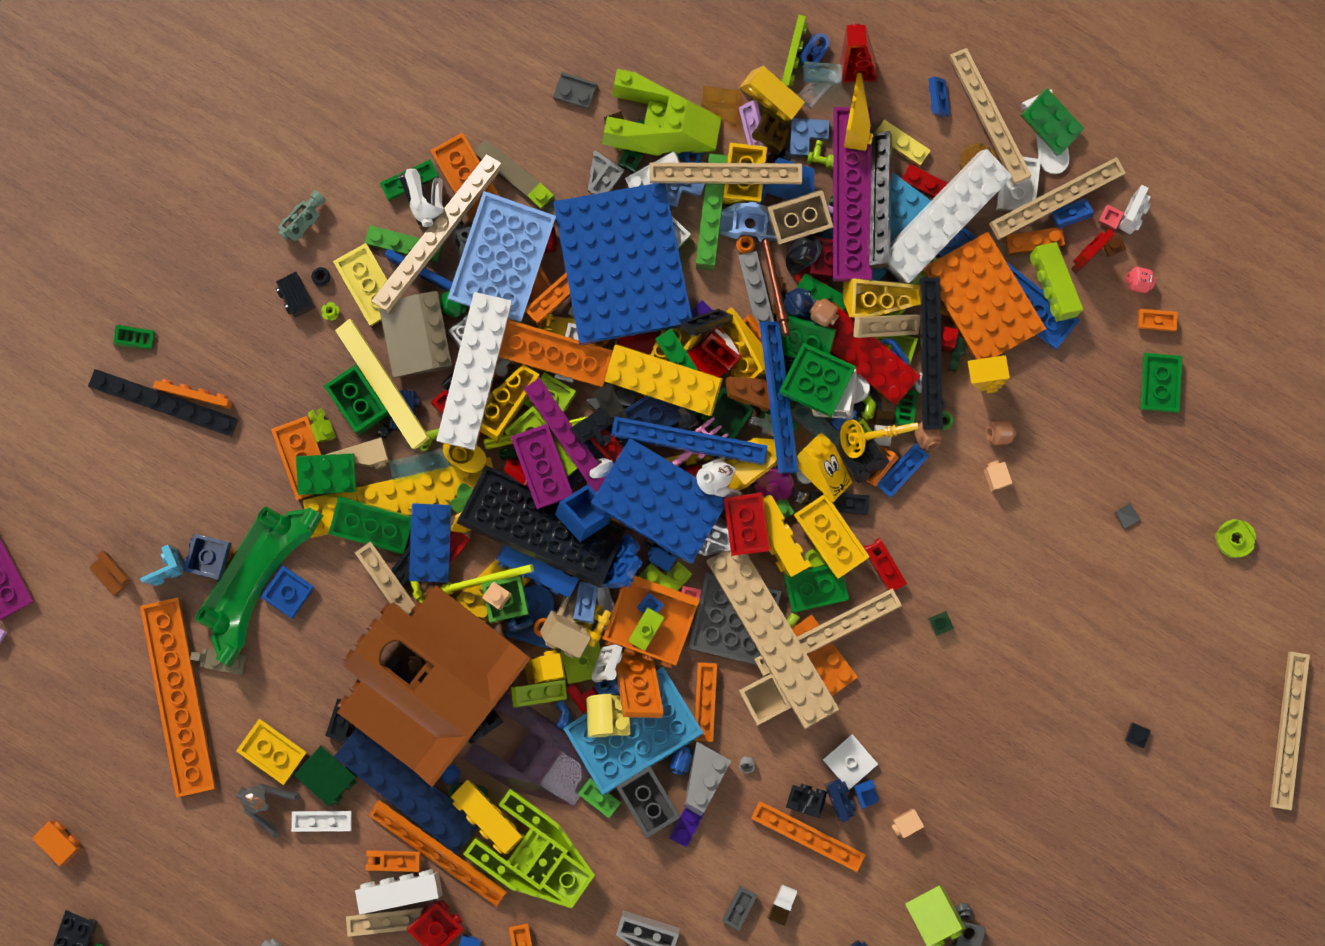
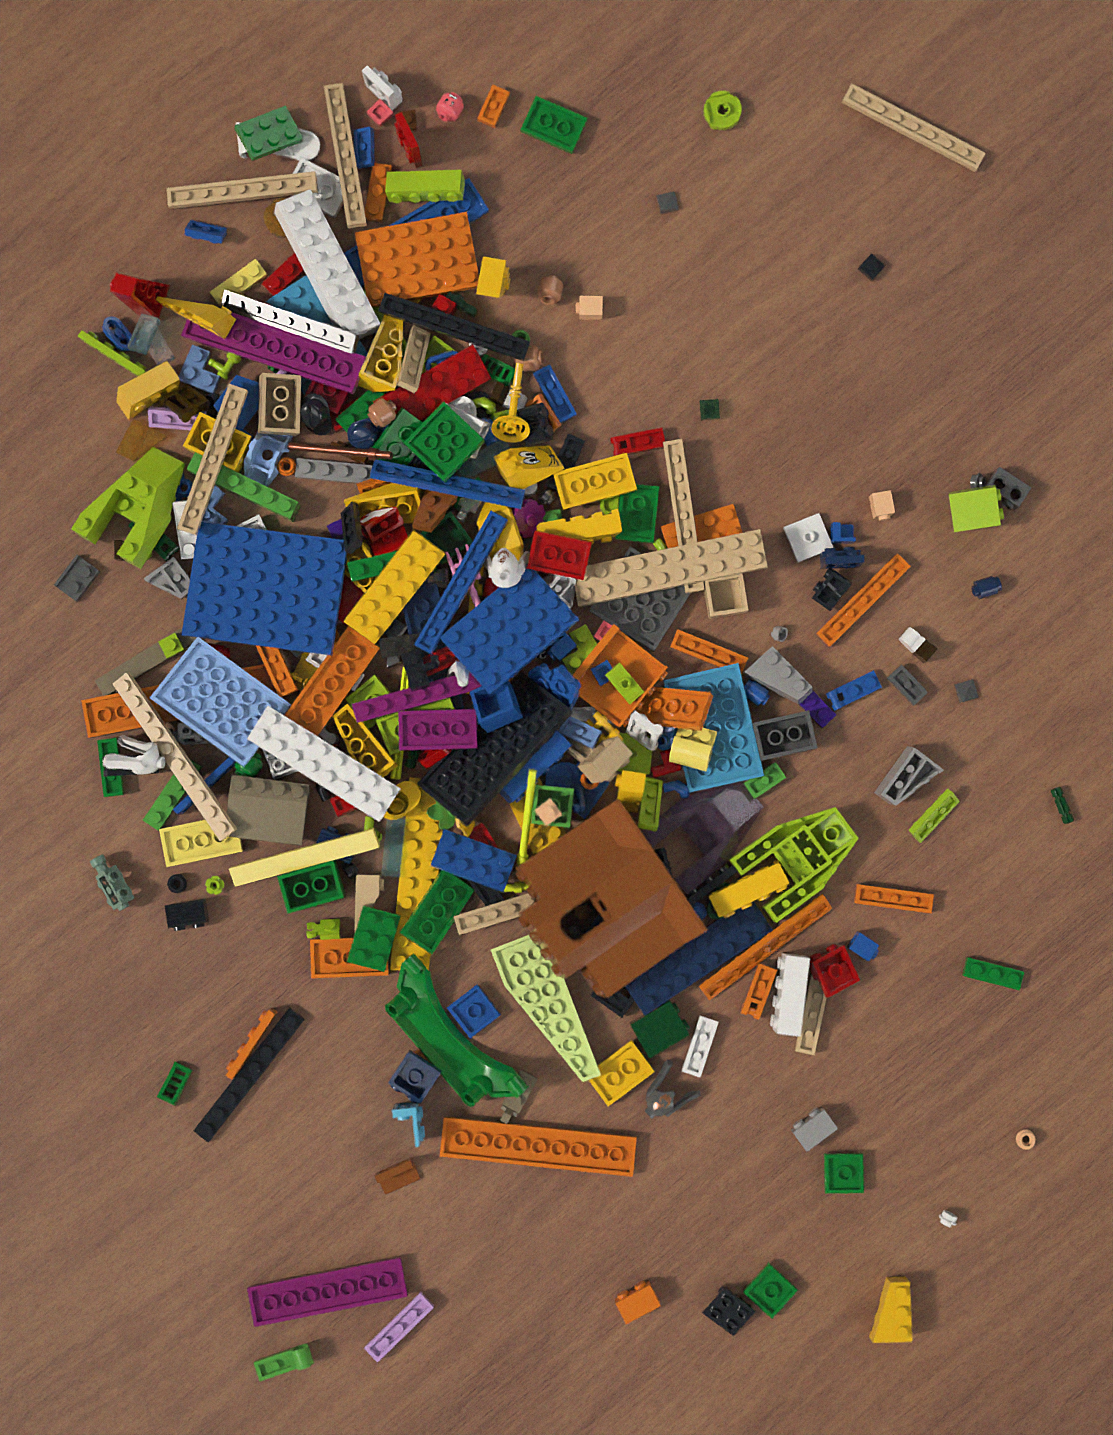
camera: 70 degrees left, 5 degrees up
none -> yellowish green wing [491,935,601,1082]
none -> black plate [686,864,737,906]
none -> blue plate [826,670,882,711]

